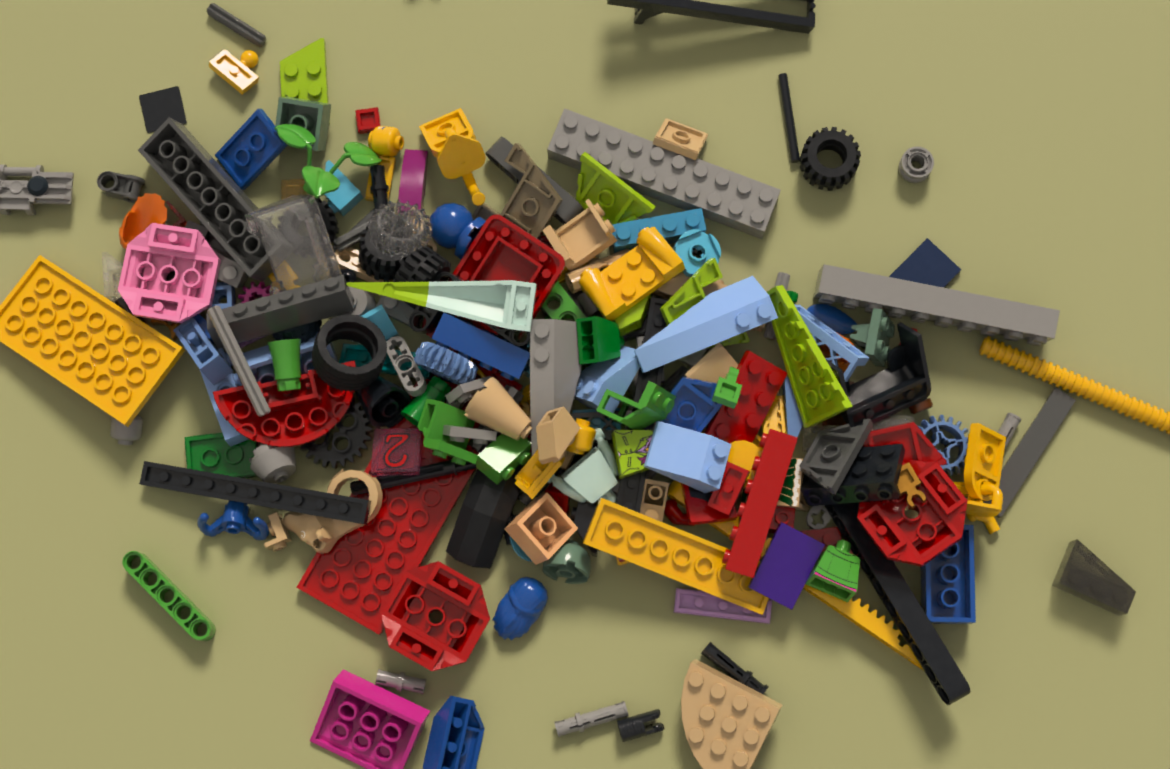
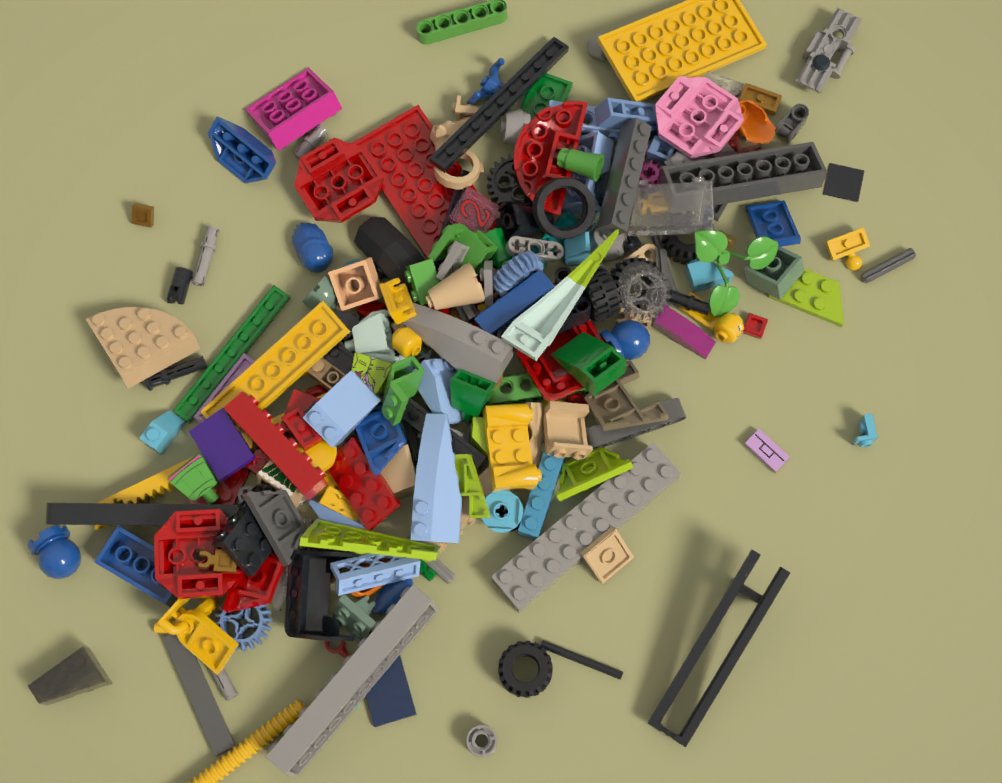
camera: 120 degrees right, 5 degrees down
light grey axle [207,306,270,417] -> none
yellow plate [419,108,486,206] -> none
tan slope [536,406,580,464] -> none
bright green plate [711,366,742,409] -> none
reddish brown tile [909,398,933,415] -> none
none -> blue tile [27,525,81,580]
none -> medium azure slope [139,410,186,455]
none -> green tile [173,285,290,424]
none -> green slope [552,332,626,396]
none -> pearl gold plate [739,83,782,115]
none -> lavender tile [744,429,790,473]

